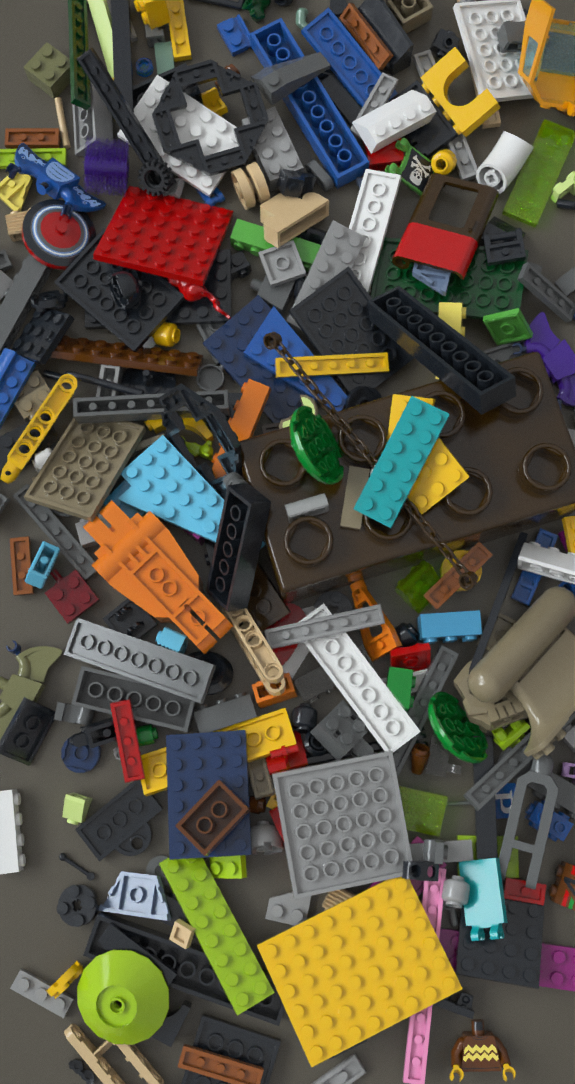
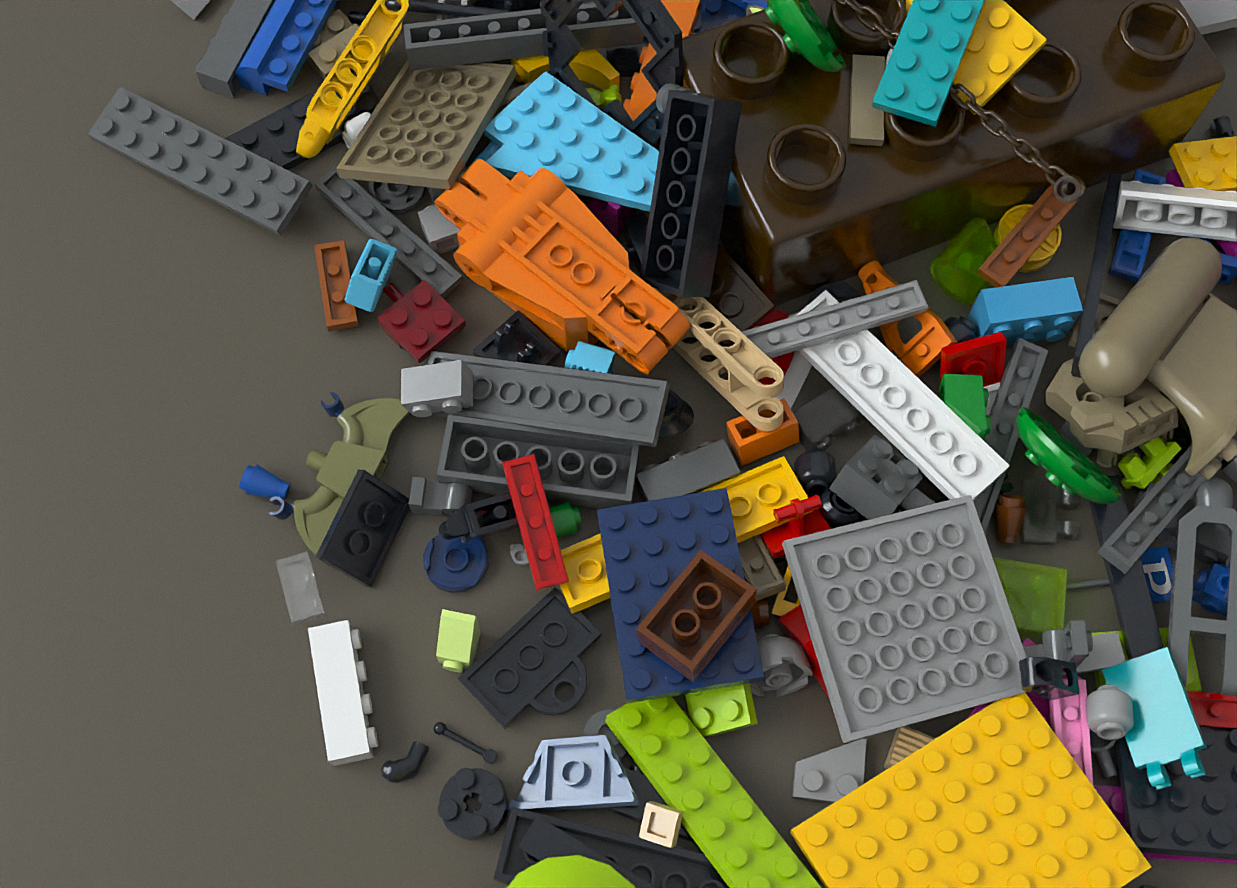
camera: 10 degrees left, 10 degrees down
light grey brick [284,493,329,523] -> none
none -> black arm [381,741,429,783]
none -> light grey brick [401,360,473,417]

